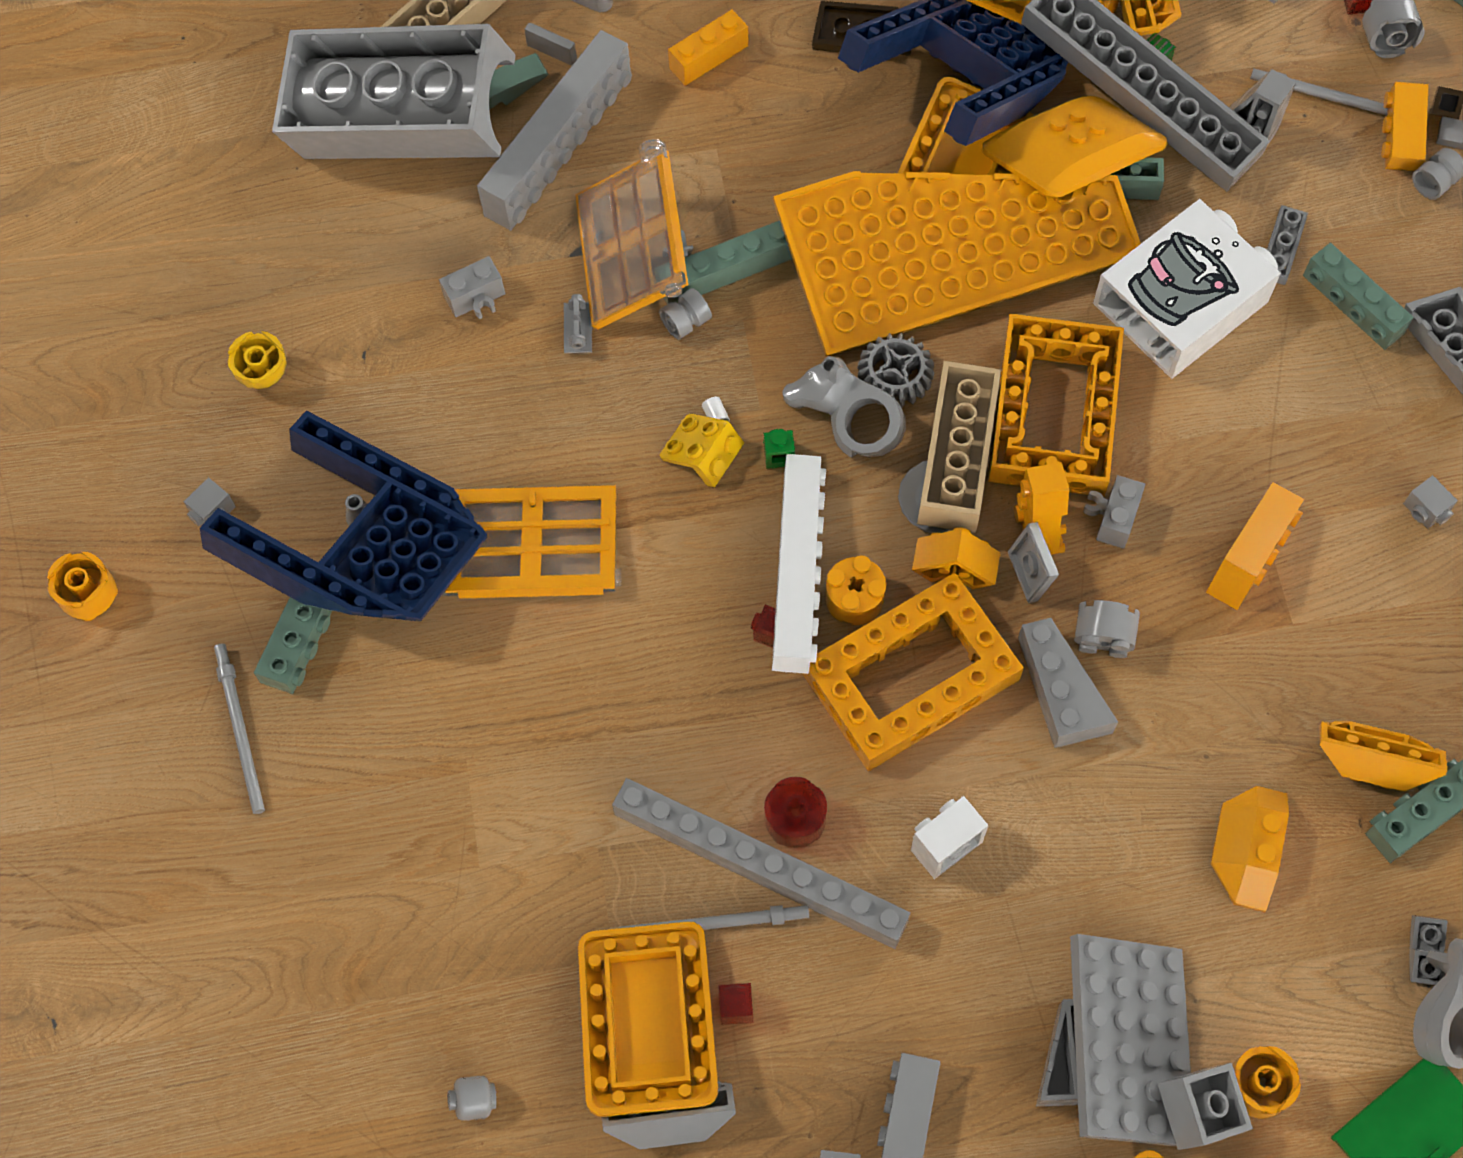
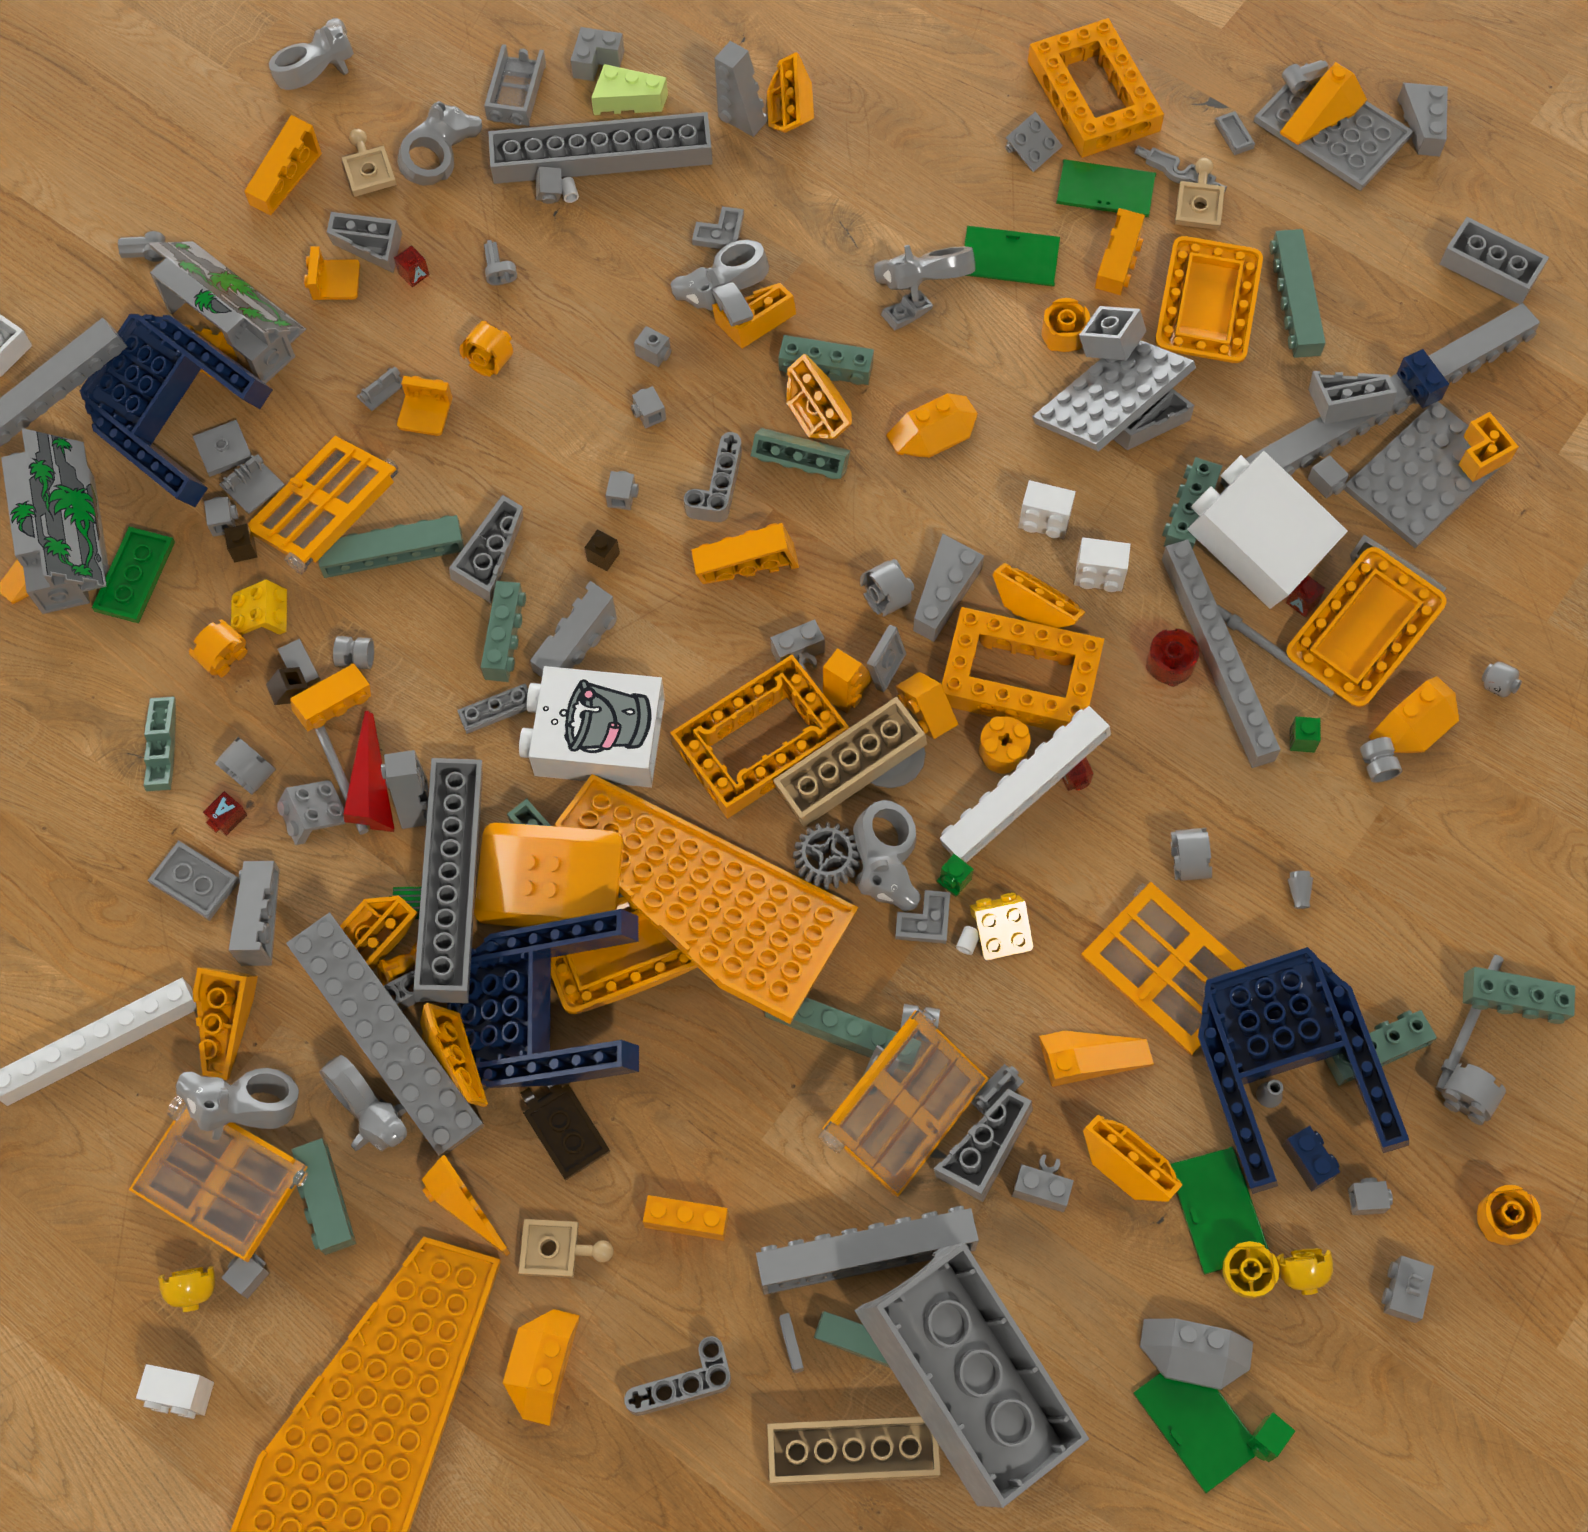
camera: 135 degrees left, 0 degrees up
none -> light grey bracket [277,781,346,845]
none -> red wedge [343,711,395,832]
none -> light grey wedge [530,581,617,677]
none -> dark brown brick [584,529,620,571]
none -> light grey beam [684,432,742,522]
none -> sand green brick [751,428,851,479]
none -> light grey plate [895,890,950,944]
none -> light grey wedge [934,1089,1033,1202]
none -> light orange wedge [992,563,1085,628]
none -> white brick [1018,480,1076,539]
none -> light orange wedge [1039,1031,1154,1087]
none -> light orange wedge [1083,1115,1182,1202]
none -> green container [1133,1373,1255,1494]
none -> light grey wedge [1140,1318,1253,1390]
none -> sand green brick [1162,457,1222,549]
none -> light grey brick [1170,828,1212,881]
none -> green container [1170,1146,1269,1275]
none -> white brick [1187,451,1348,609]
none -> green brick [1246,1412,1295,1463]
none -> yellow cylinder [1276,1248,1333,1295]
none -> dark blue brick [1282,1126,1340,1192]
none -> light grey cone [1287,871,1313,909]
none -> green brick [1290,716,1321,753]
none -> light grey wheel [1360,737,1402,783]
none -> light orange wedge [1369,676,1459,753]
none -> light grey brick [1381,1256,1434,1323]
none -> light grey brick [1441,1063,1506,1125]
none -> sand green brick [1463,967,1575,1024]

